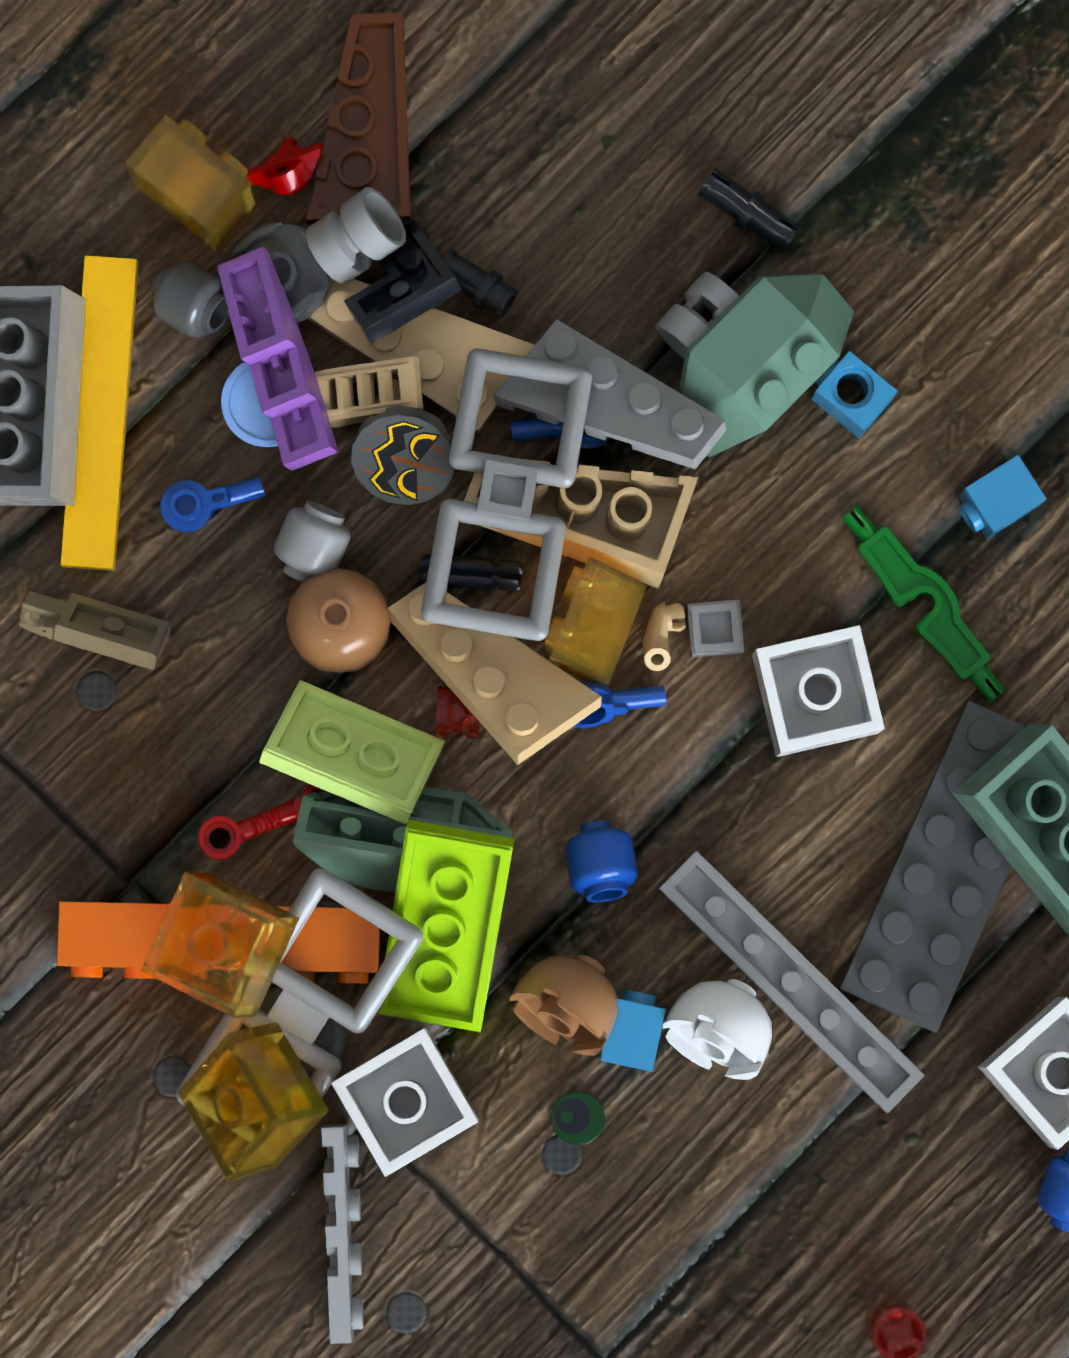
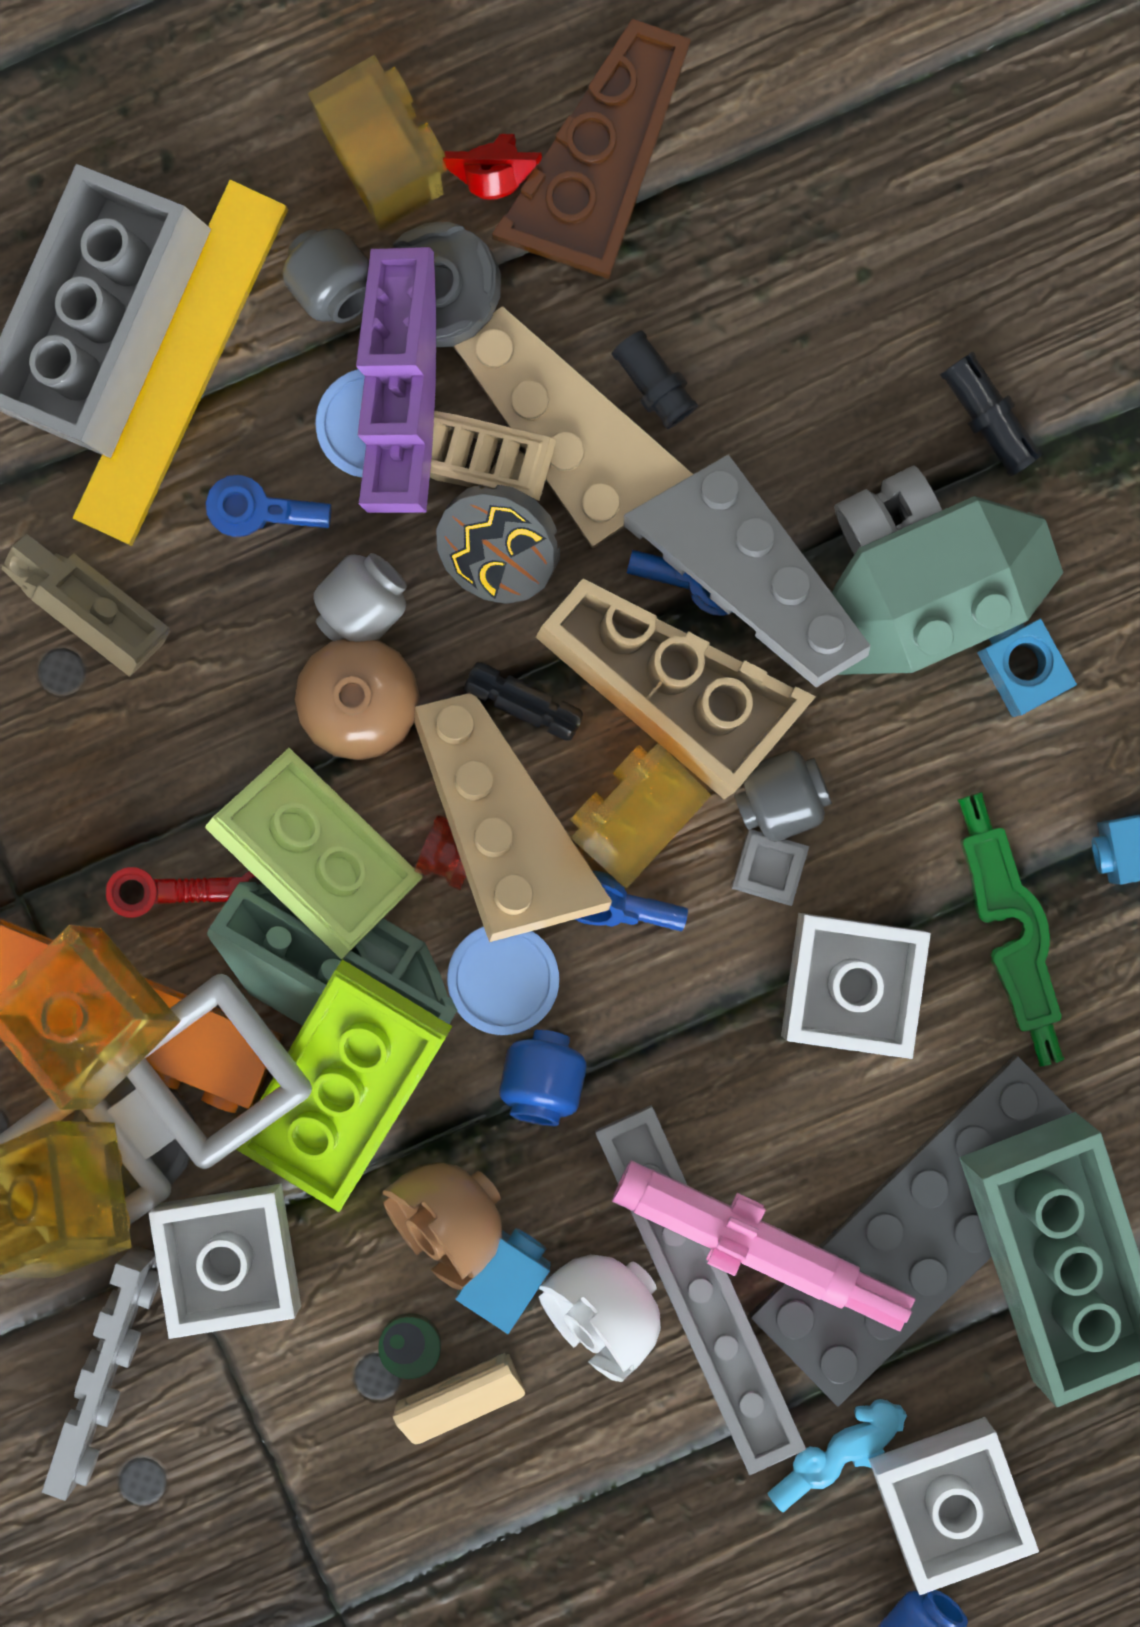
camera: 25 degrees right, 5 degrees up
light grey wheel [306,187,406,284] -> none
black plate [344,219,462,344] -> none
light grey bar [421,348,592,641] -> none
tan arm [642,602,686,671] -> none
none -> tan slope [393,1353,525,1444]
none -> light blue piece [447,927,559,1035]
none -> bright pink piece [612,1160,915,1332]
none -> dark grey head [734,750,832,842]
none -> medium azure animal [767,1399,907,1512]

